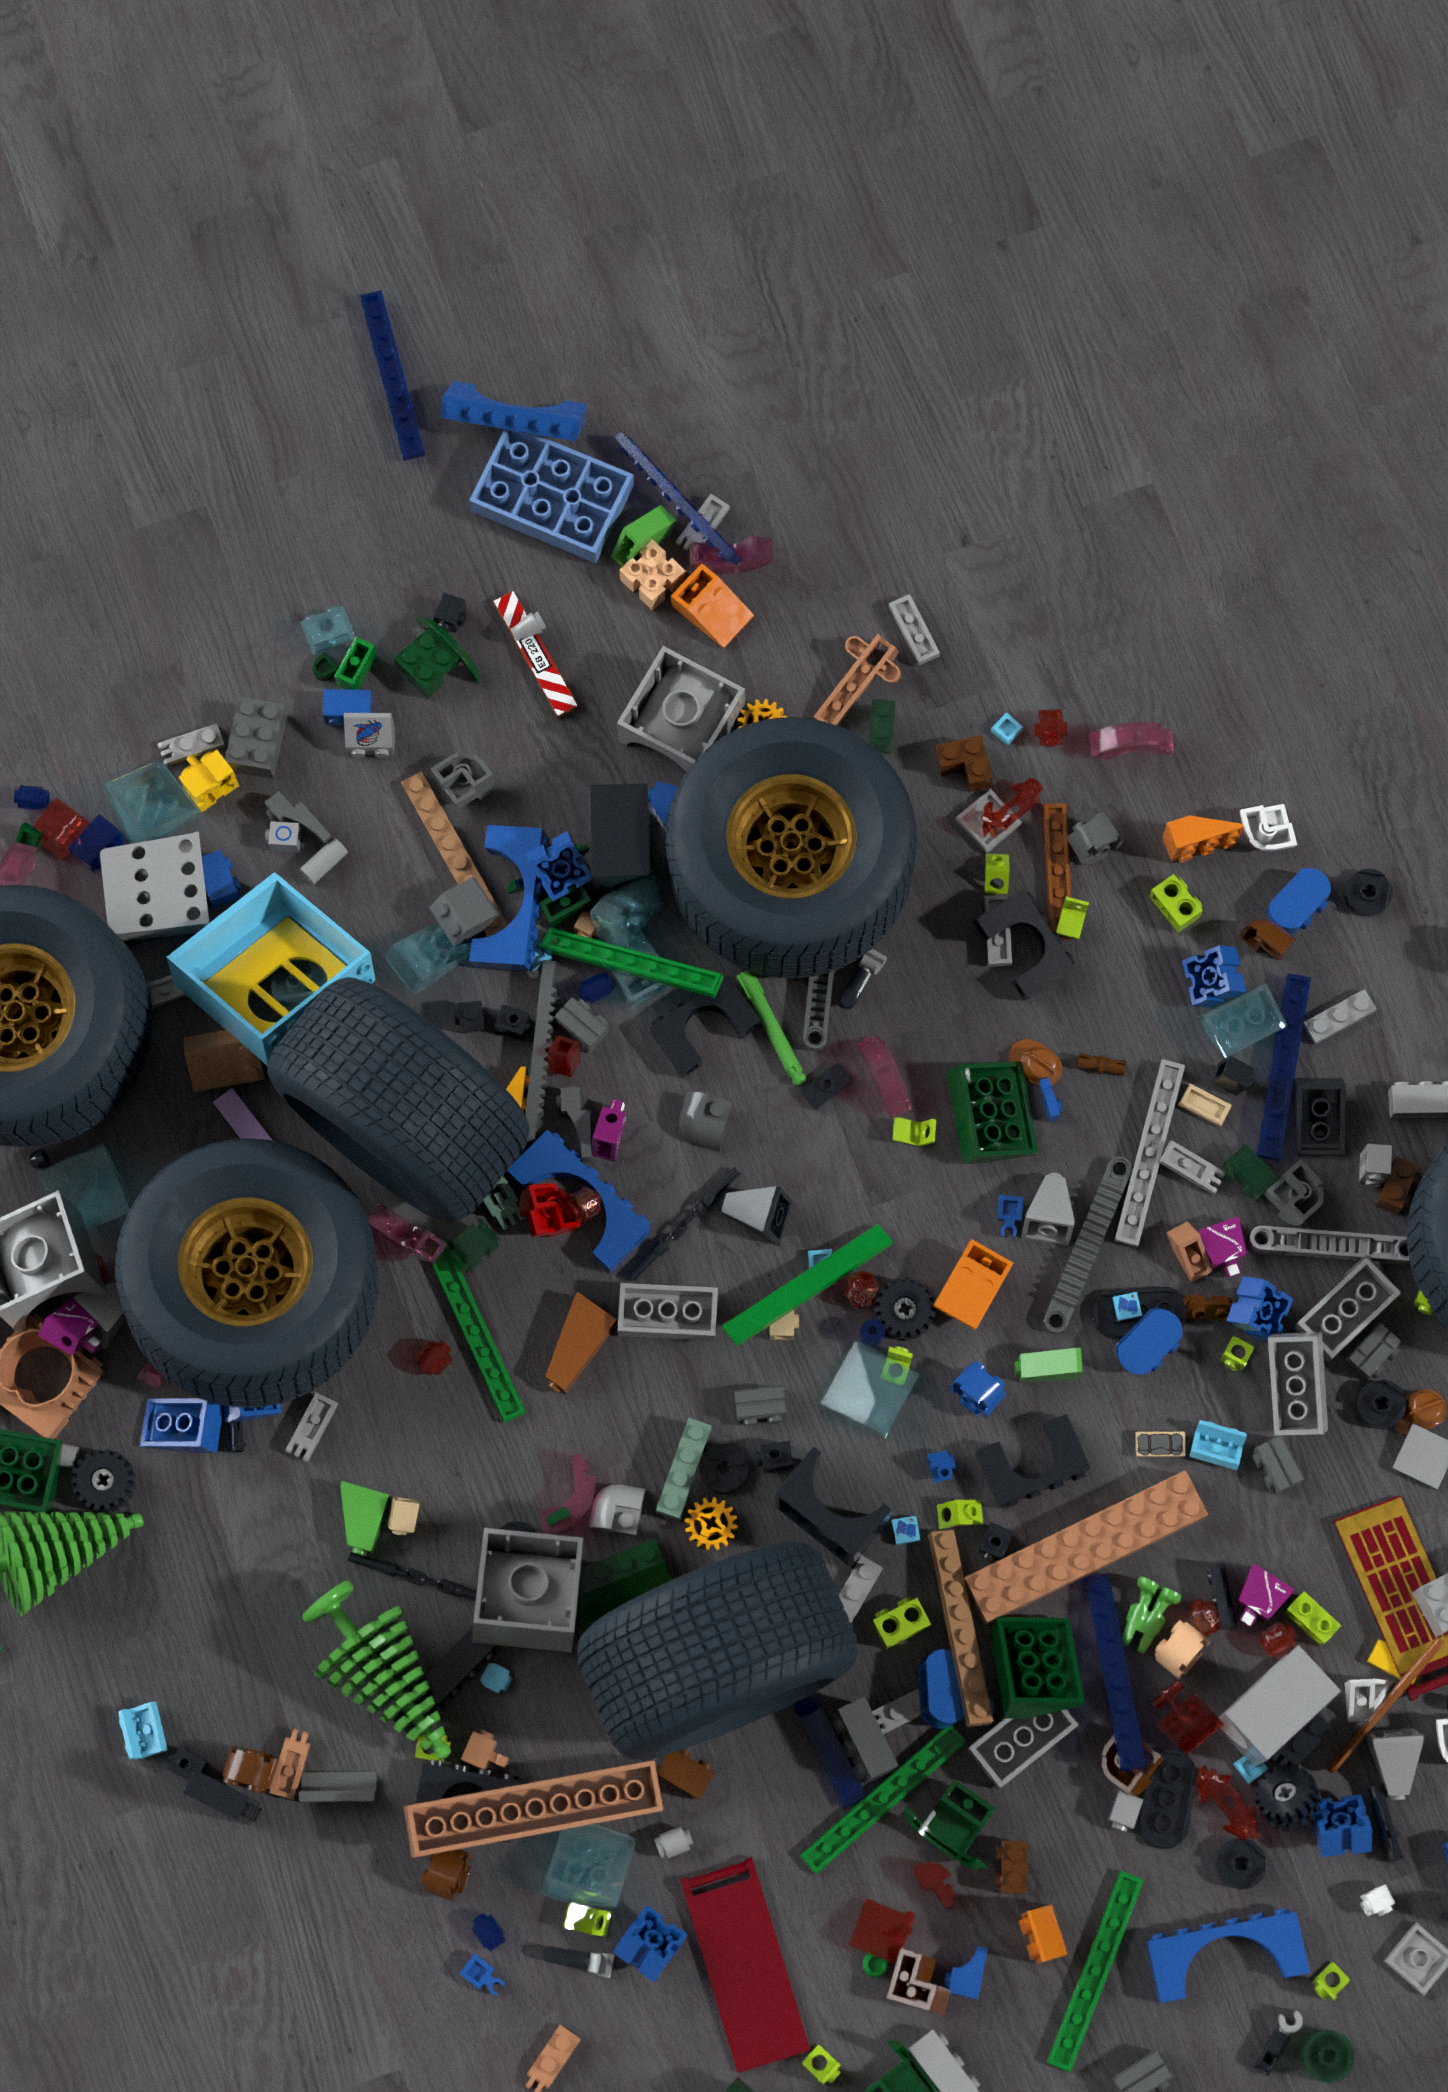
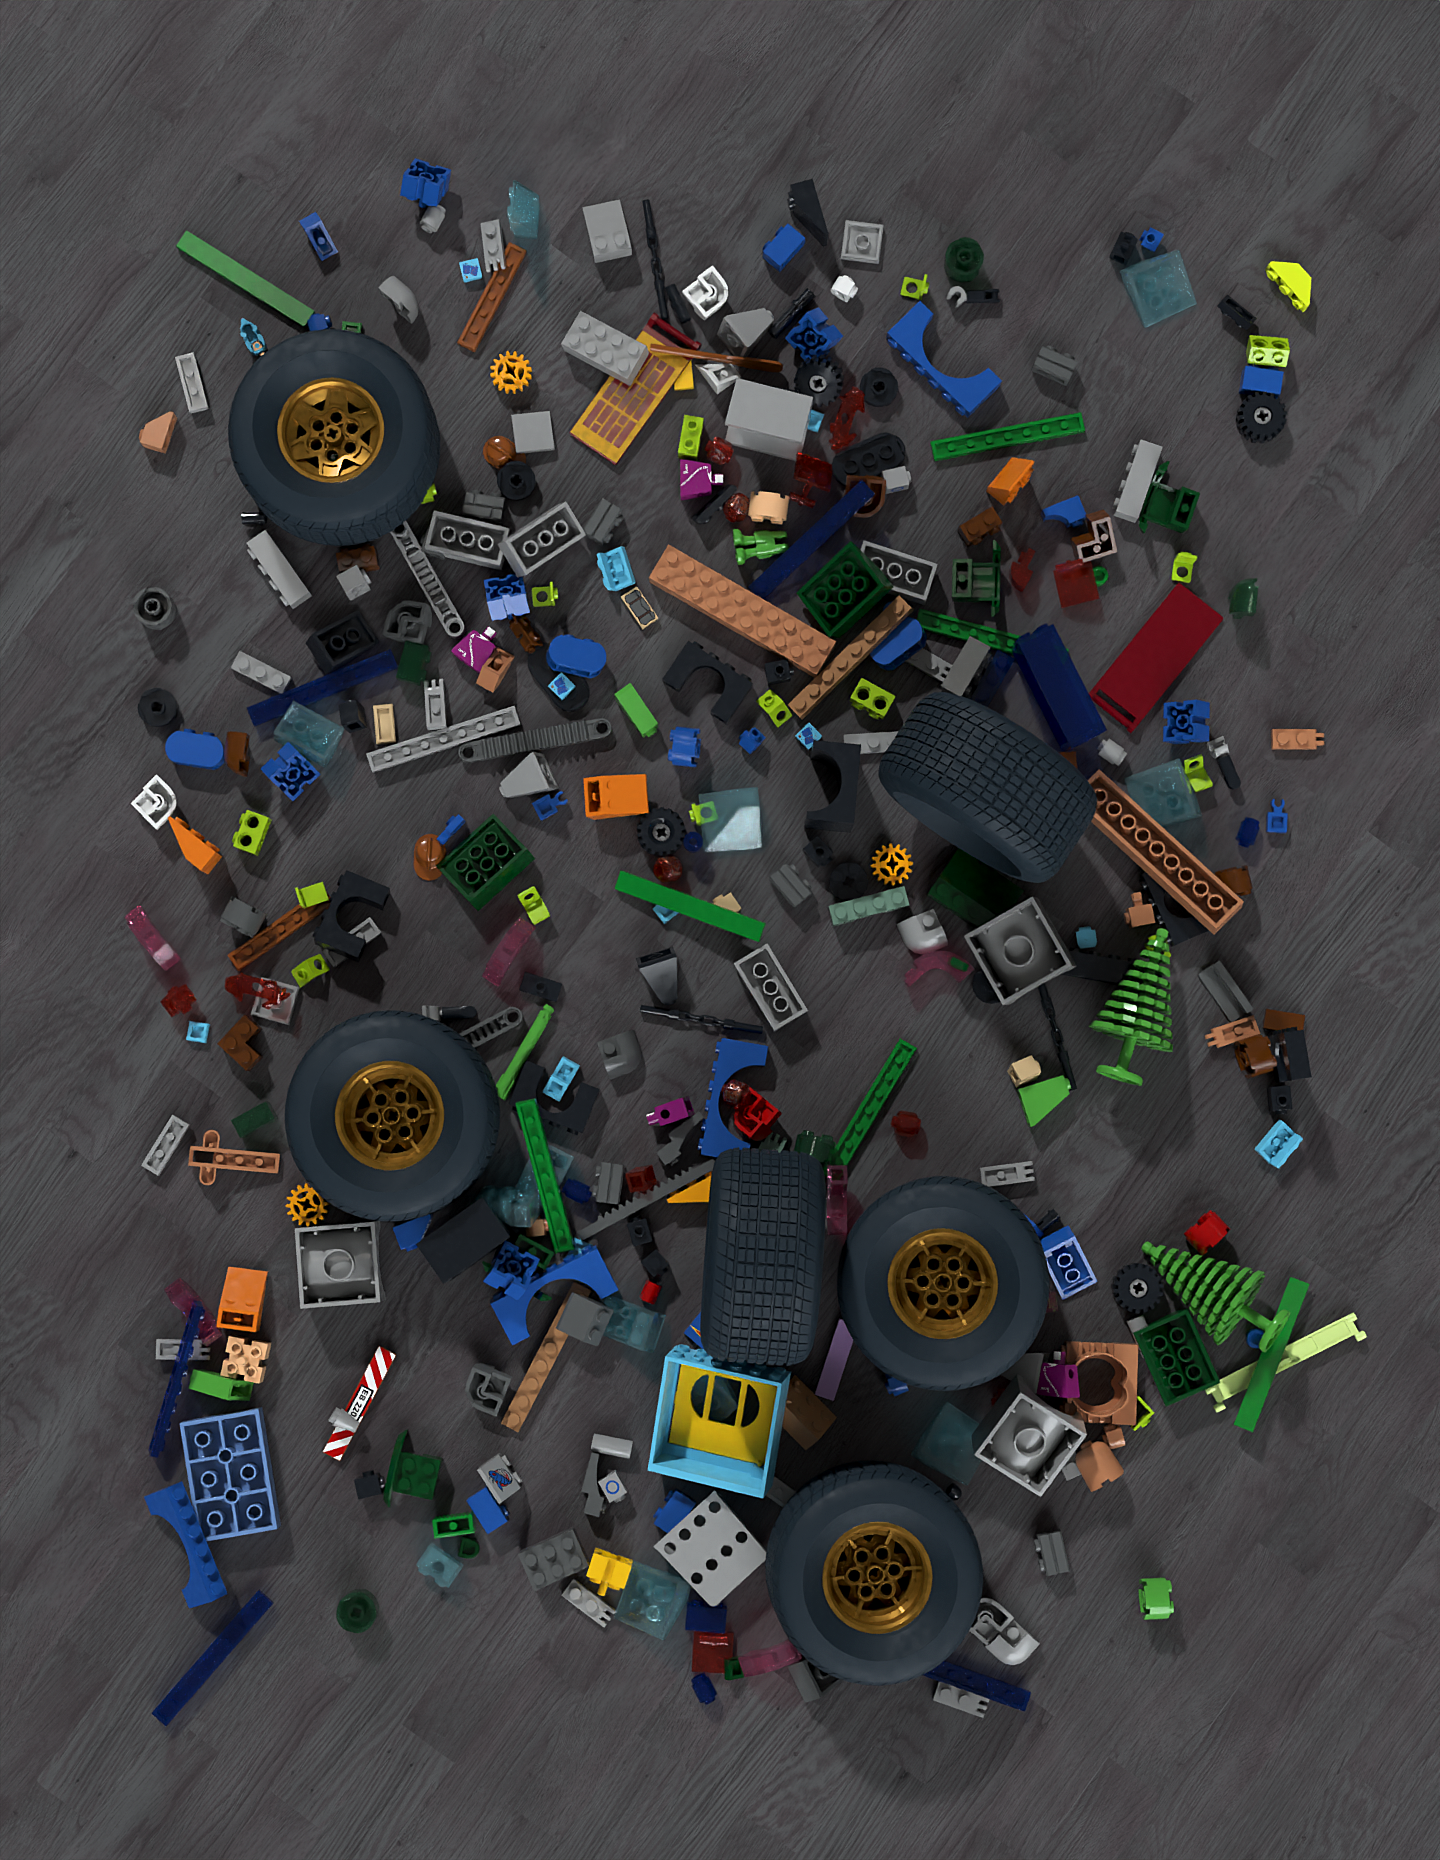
camera: 125 degrees left, 10 degrees up
dark orange slope [545,1292,618,1394] -> none
reddish brown pin [1077,1053,1127,1076] -> none
none -> clear green brick [336,1589,379,1633]
none -> medium azure slope [543,1056,580,1102]
none -> red brick [639,1280,662,1305]
none -> clear blue door [1011,623,1107,752]
none -> red brick [1184,1210,1231,1256]
none -> reddish brown tile [1263,1009,1305,1031]

